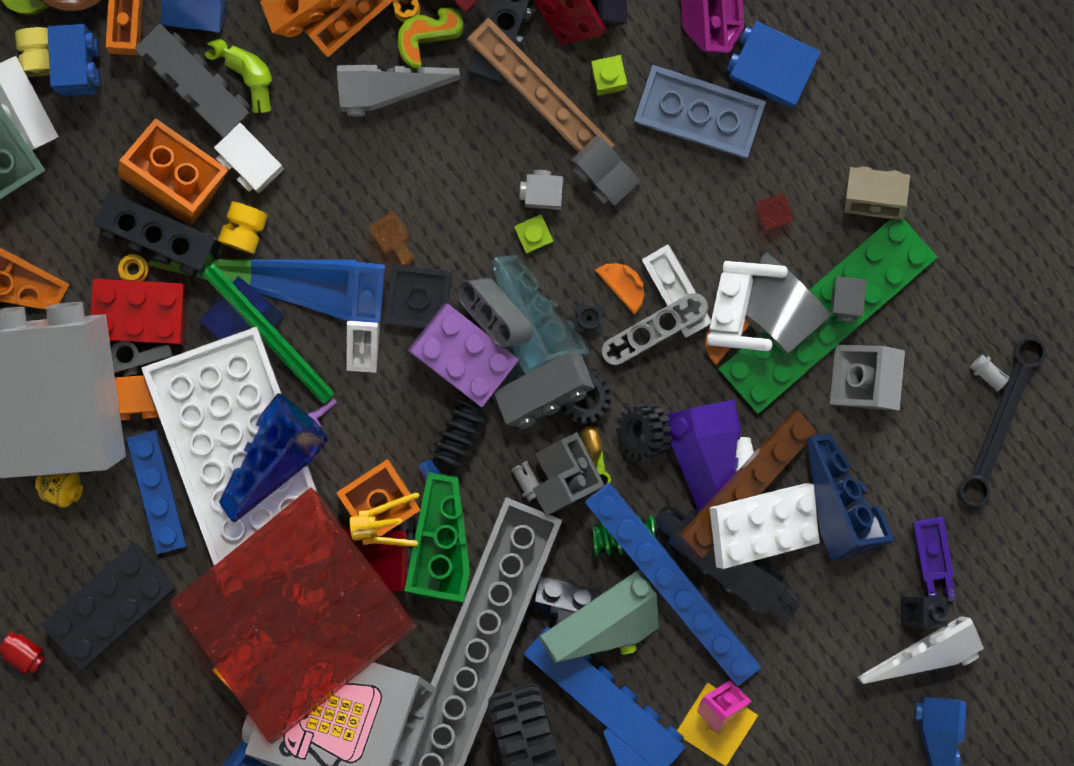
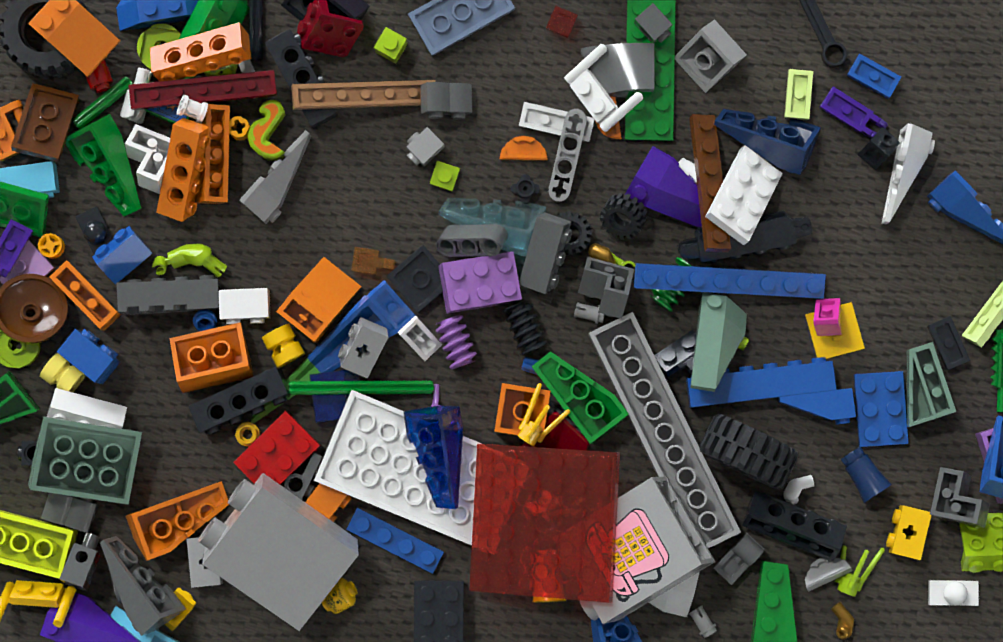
camera: 45 degrees left, 0 degrees up
none -> blue plate [193,309,217,331]
none -> orange slope [276,257,362,343]
none -> light grey brick [338,317,388,378]
none -> medium lavender piece [436,315,477,370]
none -> yellowish green plate [784,69,813,120]
none -> blue plate [847,53,901,99]

